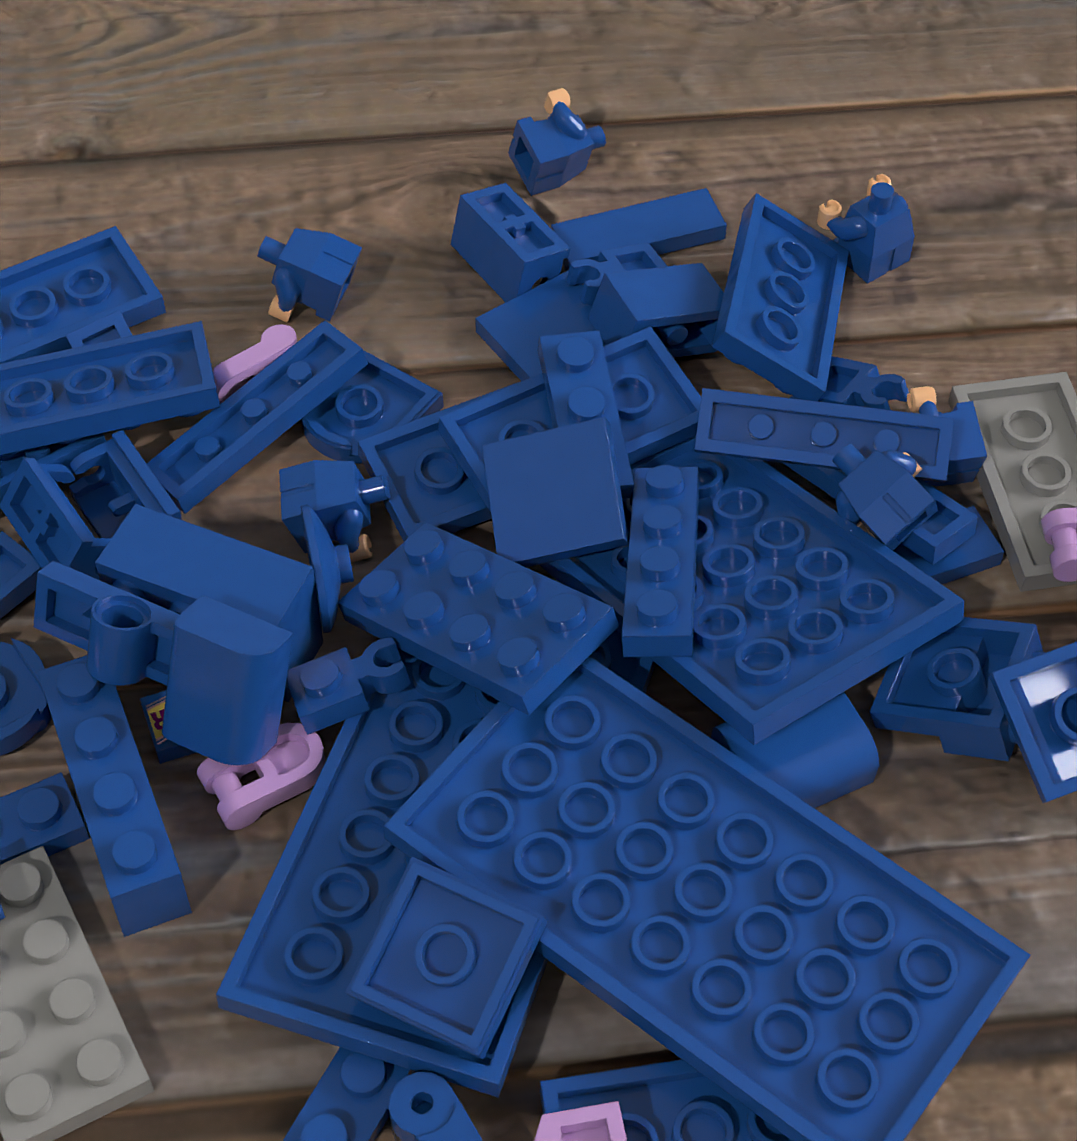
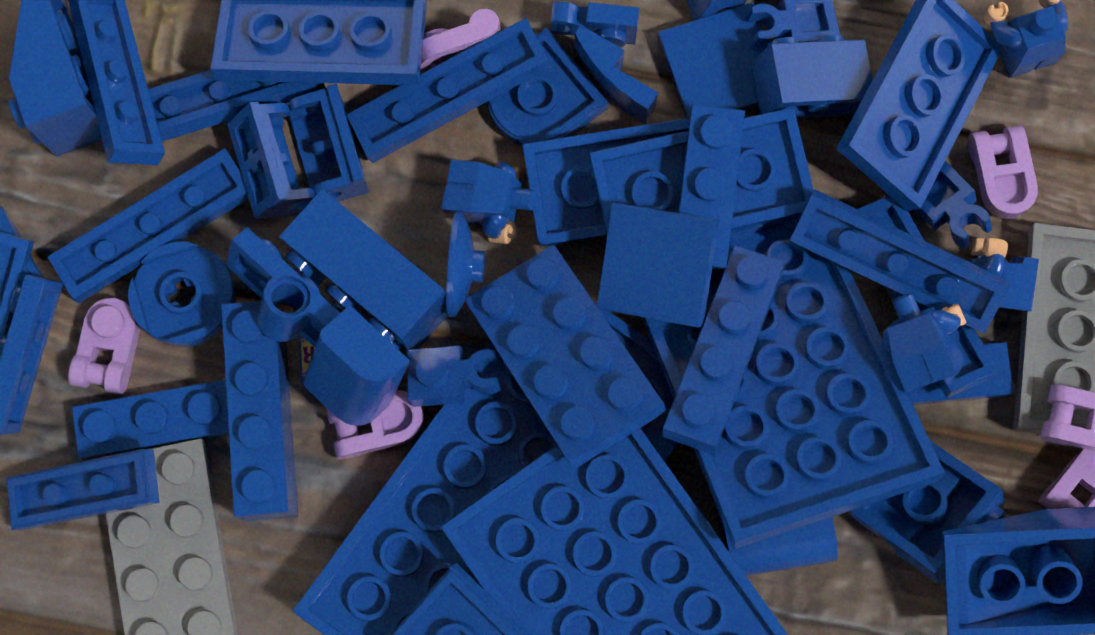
camera: 20 degrees right, 25 degrees up
none -> blue plate [551,2,639,48]
none -> blue slope [575,25,658,125]
none -> lavender plate [968,125,1038,219]

